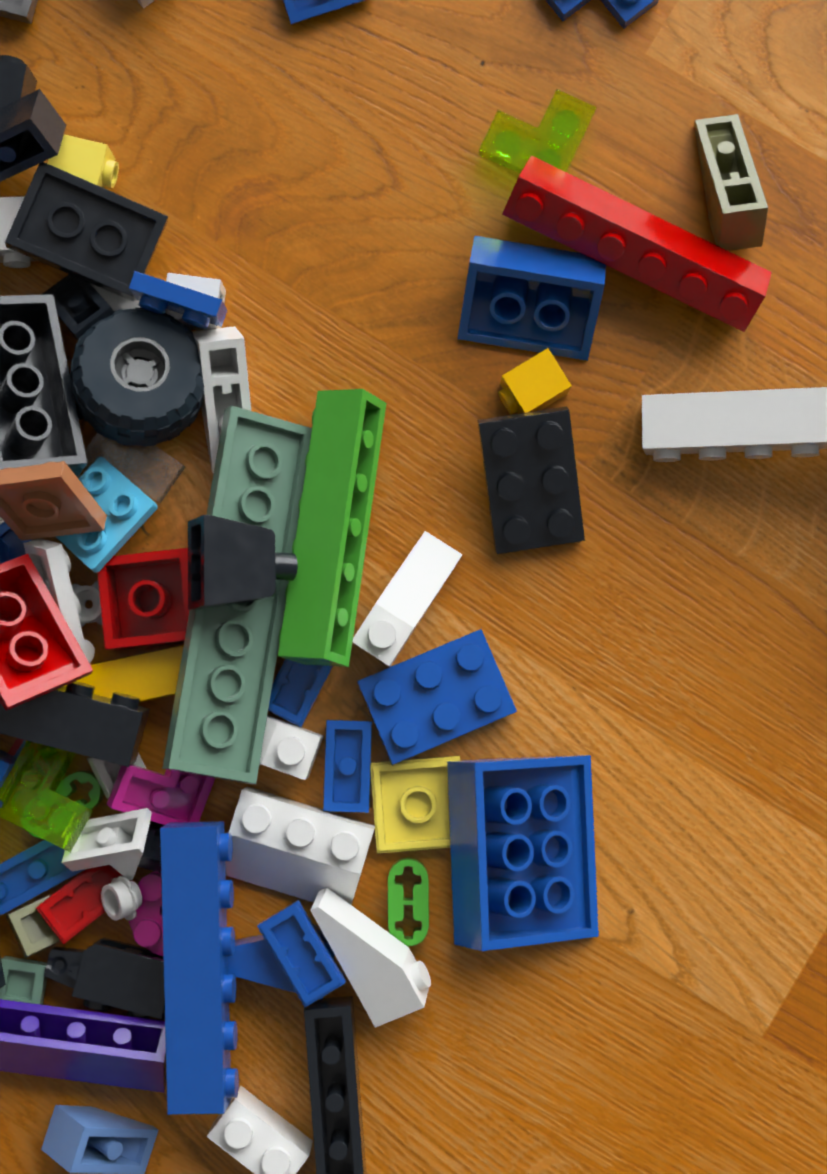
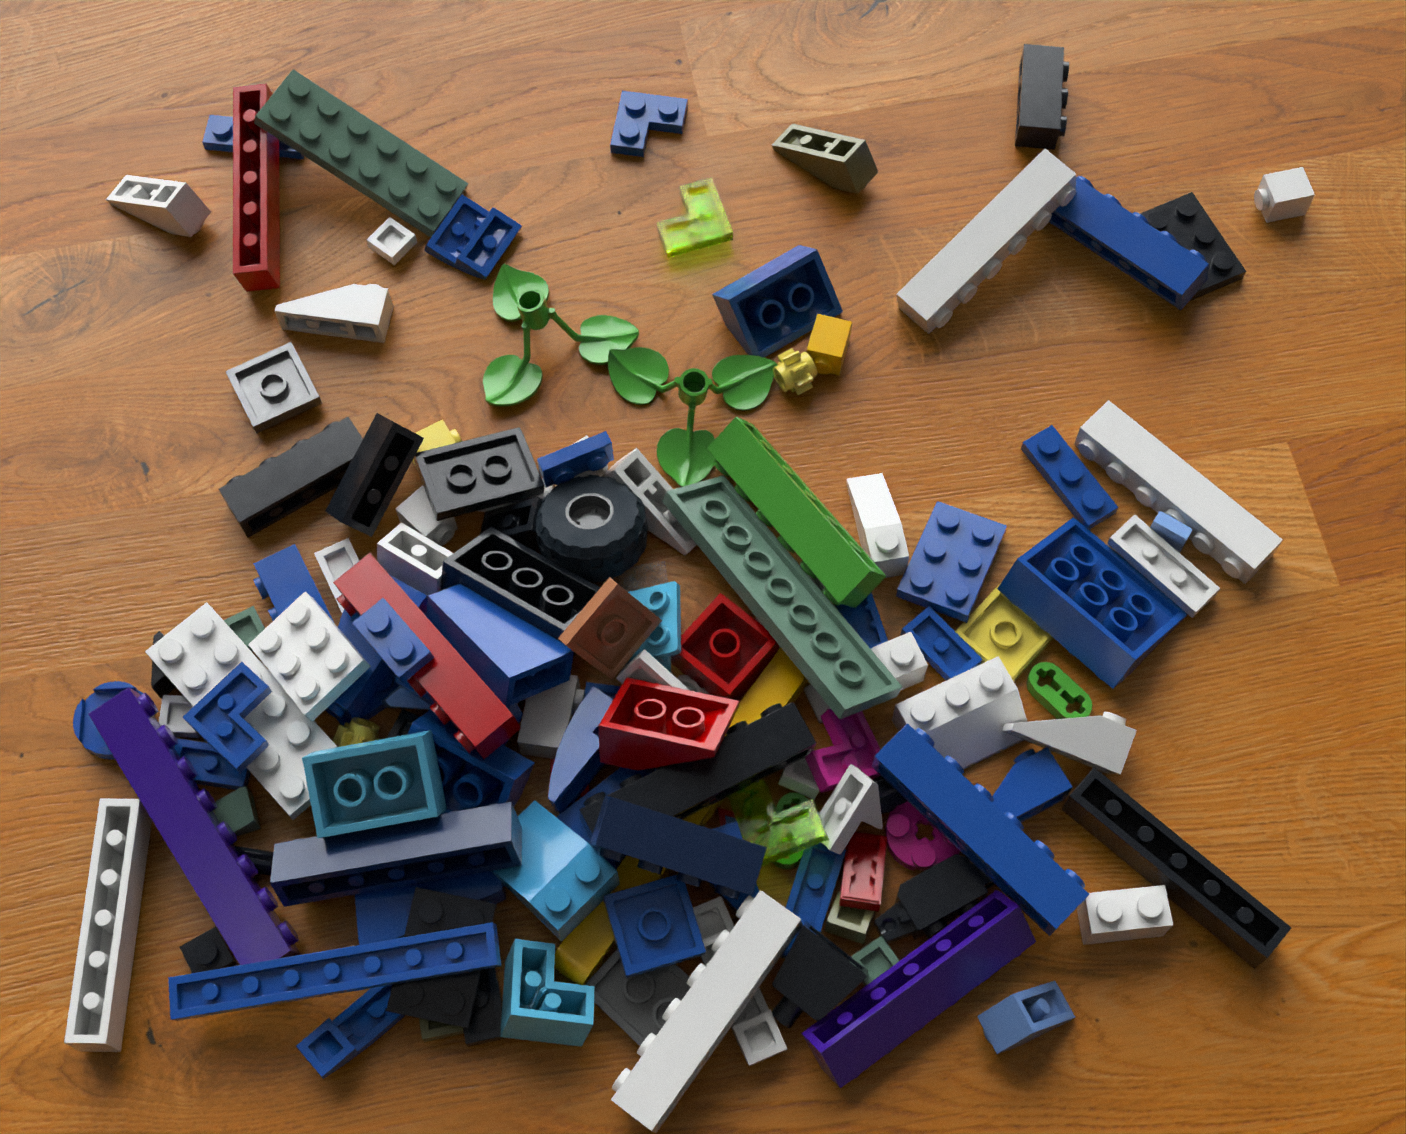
camera: 45 degrees left, 20 degrees down
white plate [101,876,142,921] -> none
black torso [188,515,298,610] -> none
blue plate [257,900,346,1007] -> none
black plate [477,406,585,554] -> none
red brick [502,155,772,332] -> none
none -> bright green plant [483,264,639,406]
none -> bright green plant [608,347,777,487]
none -> light yellow gear [773,348,817,395]
none -> blue plate [1021,425,1118,530]
none -> white brick [1074,400,1283,584]
none -> white plate [1107,514,1220,618]
none -> light blue tile [1150,511,1192,553]

